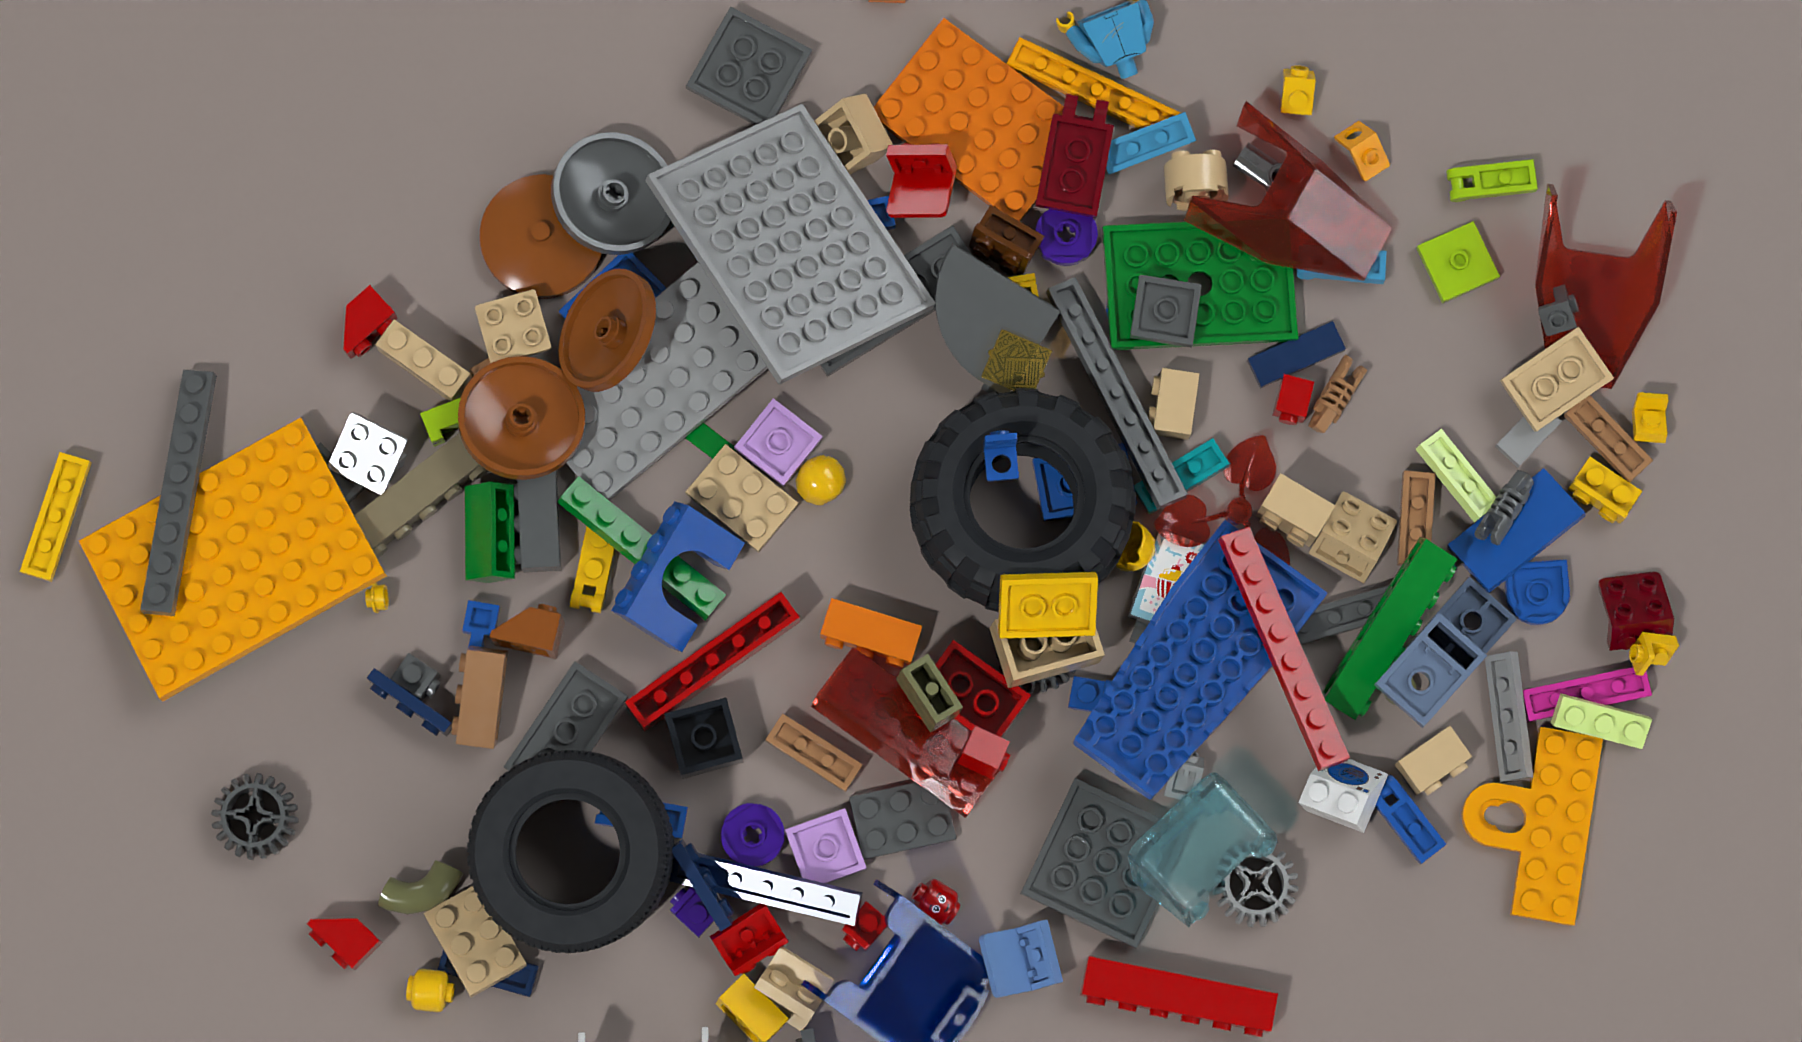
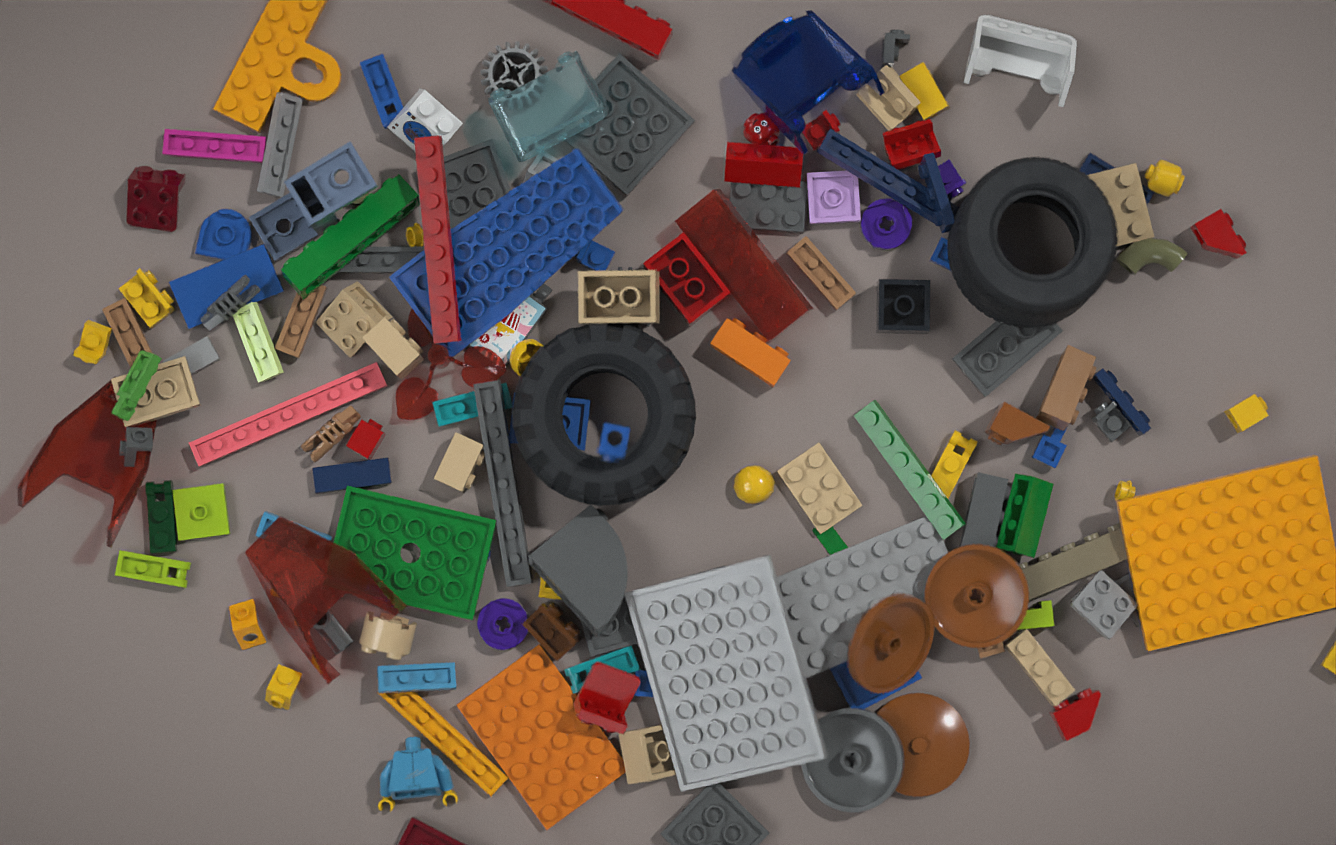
camera: 155 degrees left, 5 degrees up
dark grey plate [140,370,217,616] -> none
dark grey gear [211,773,299,860] -> none
tan bracket [475,289,552,363] -> none
blue arch [611,501,745,652] -> none
red brick [625,592,800,732] -> none
lavender plate [734,398,823,487] -> none
olive brick [896,654,963,732] -> none
brick [957,726,1011,779] -> none
medium blue bracket [979,920,1063,998] -> none
clear yellow piece [981,329,1052,391] -> none
yellow plate [998,572,1098,639] -> none
dark red tile [1035,94,1114,218] -> none
dark grey plate [1129,275,1202,348] -> none
tan brick [1394,726,1472,796] -> none
yellowish green plate [1551,693,1652,749] -> none
yellow bracket [1629,632,1679,676] -> none
none -> bright green hinge [112,350,162,421]
none -> dark green plate [145,480,177,553]
none -> coral plate [189,362,388,467]
none -> yellow plate [406,223,424,247]
none -> dark grey plate [444,139,511,229]
none -> teal plate [564,645,640,694]
none -> red brick [724,142,803,187]
none -> yellow brick [1224,394,1269,433]

